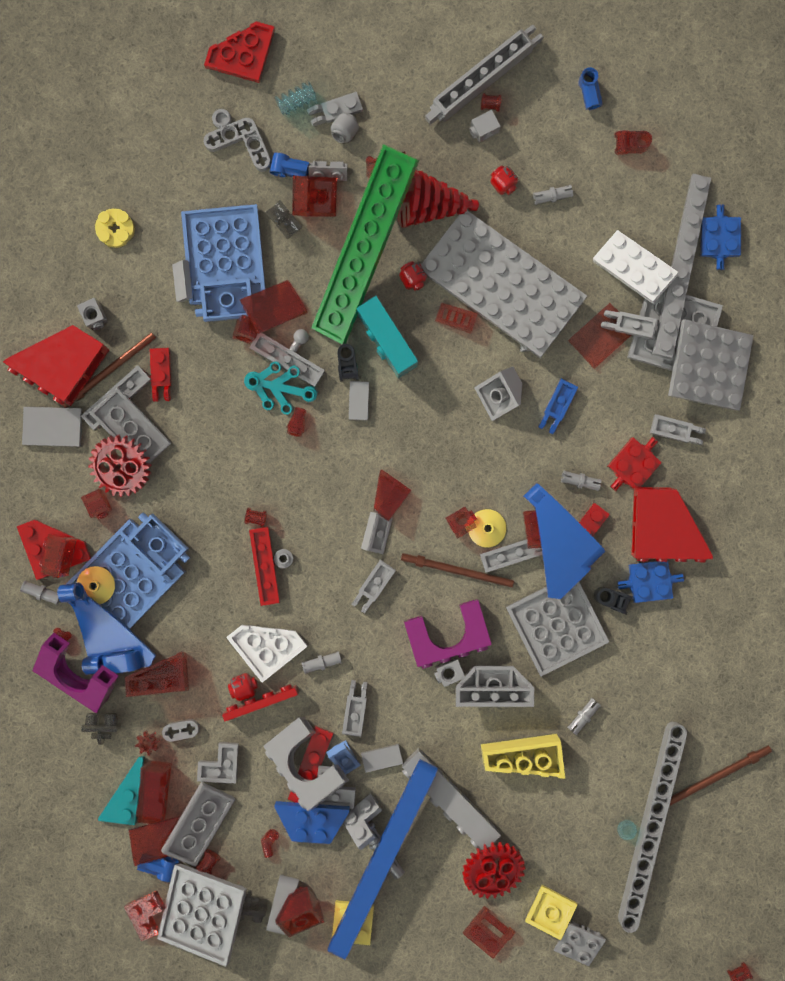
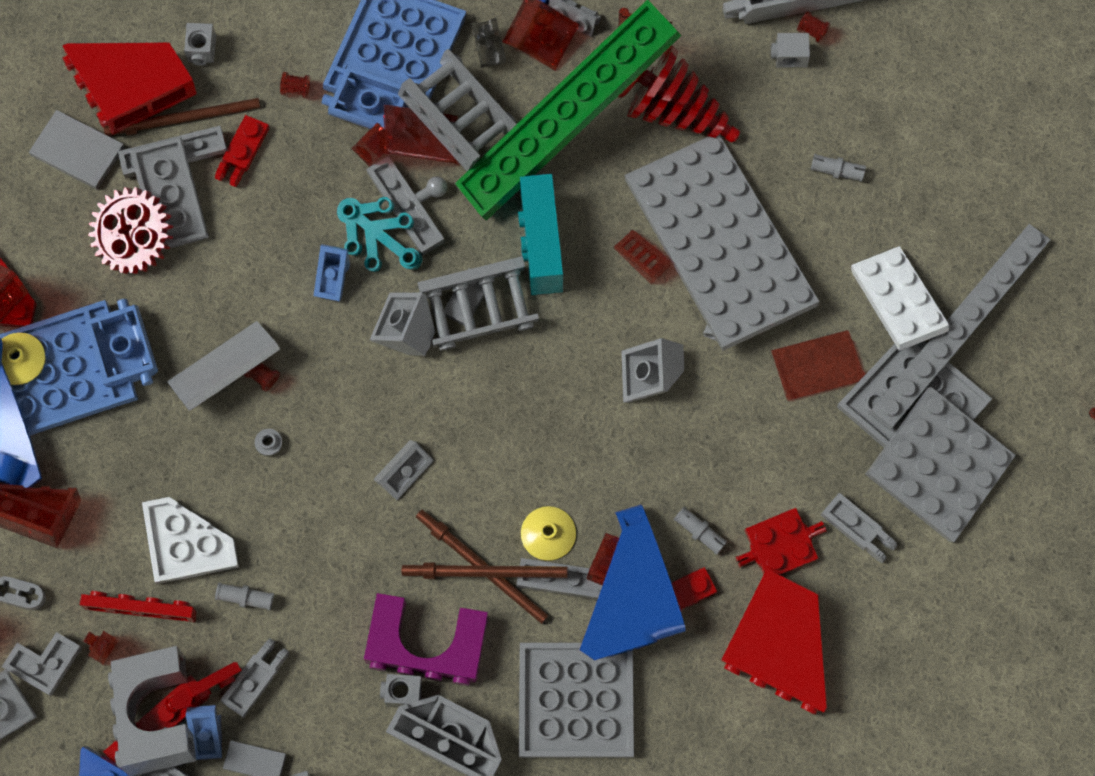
camera: 25 degrees right, 15 degrees down
clear red brick [81,489,112,520] -> none
light grey tile [172,260,193,302] -> none
red head [228,673,258,701] -> none
red plate [249,527,280,606] -> none
clear red cone [286,407,306,437] -> none
black piece [337,344,359,382] -> none
light grey hinge [351,559,396,614] -> none
clear red wing [373,469,411,522] -> none
red head [399,261,427,291] -> none
clear red brick [446,507,477,539] -> none
red head [490,165,519,195] -> none
blue hinge [538,379,578,434] -> none
blue piece [578,67,603,110] -> none
black piece [594,587,633,615] -> none
light grey hinge [601,310,658,340] -> none
clear red piece [614,130,652,155] -> none
blue plate [617,561,684,603] -> none
blue plate [701,204,741,270] -> none
none -> clear red plate [83,631,118,665]
none -> red hinge [164,662,242,714]
none -> light grey tile [167,321,280,411]
none -> clear red bush [280,72,310,99]
none -> medium blue slope [313,244,350,301]
none -> light grey slope [370,293,435,356]
none -> light grey fence [398,49,516,171]
none -> copper bar [401,562,568,579]
none -> light grey fence [417,256,539,351]

